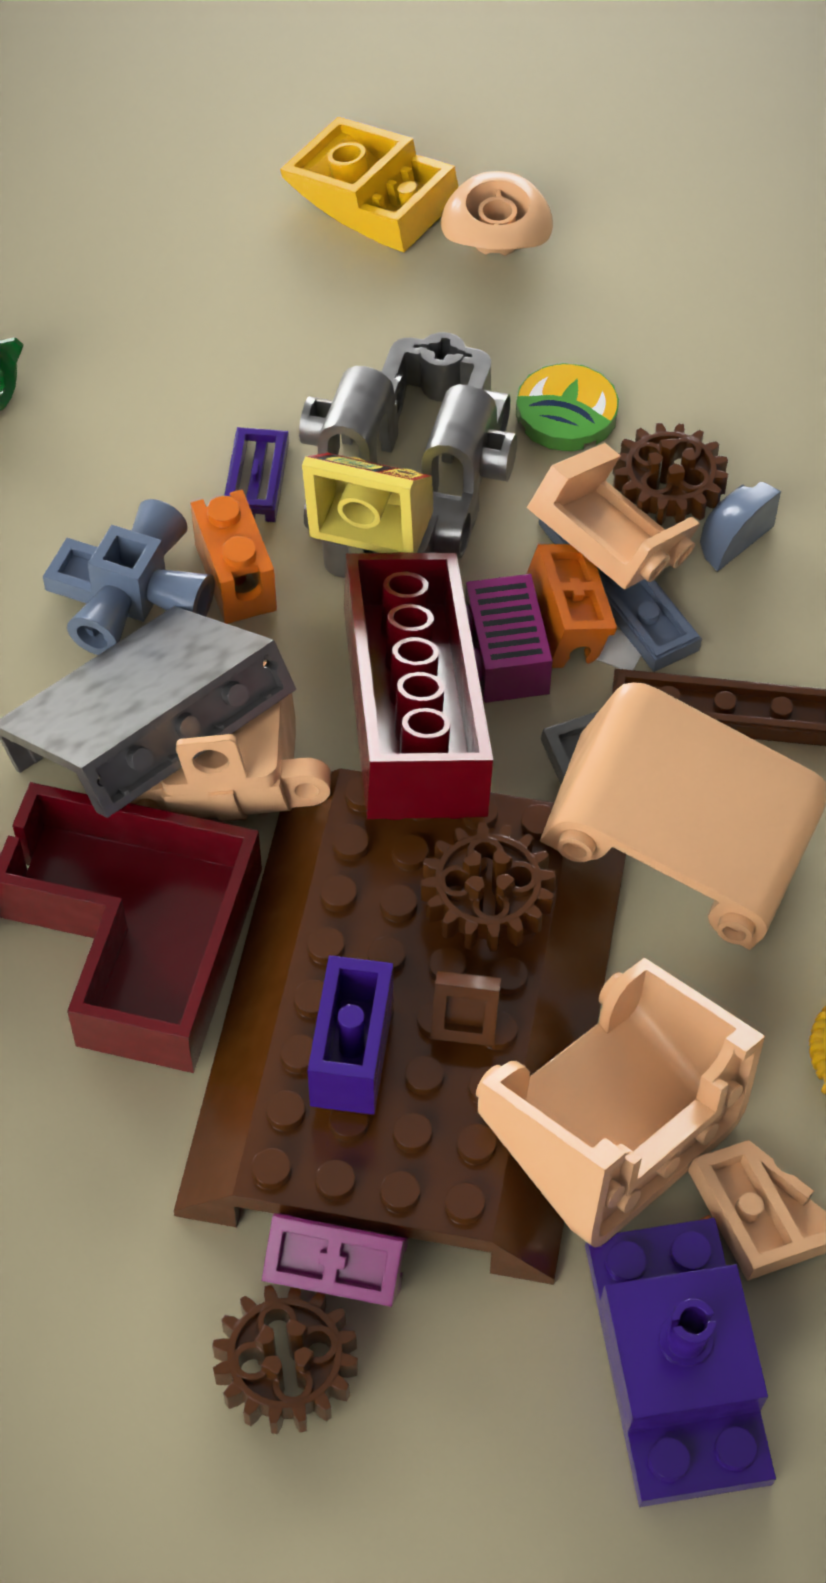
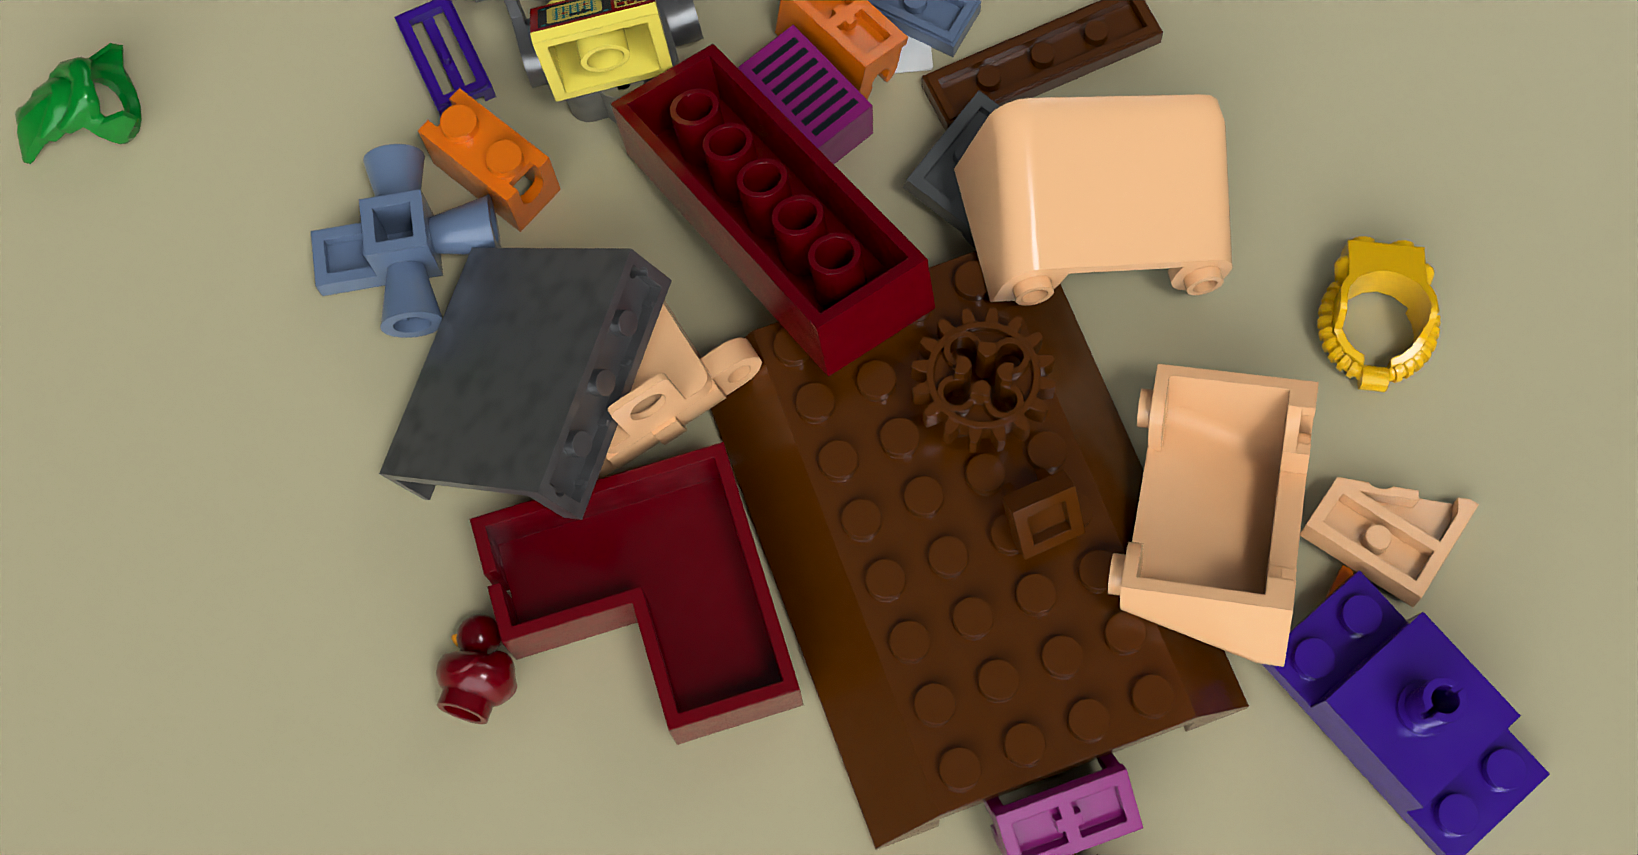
camera: 25 degrees left, 15 degrees up
dark purple brick [307,955,394,1115] -> none

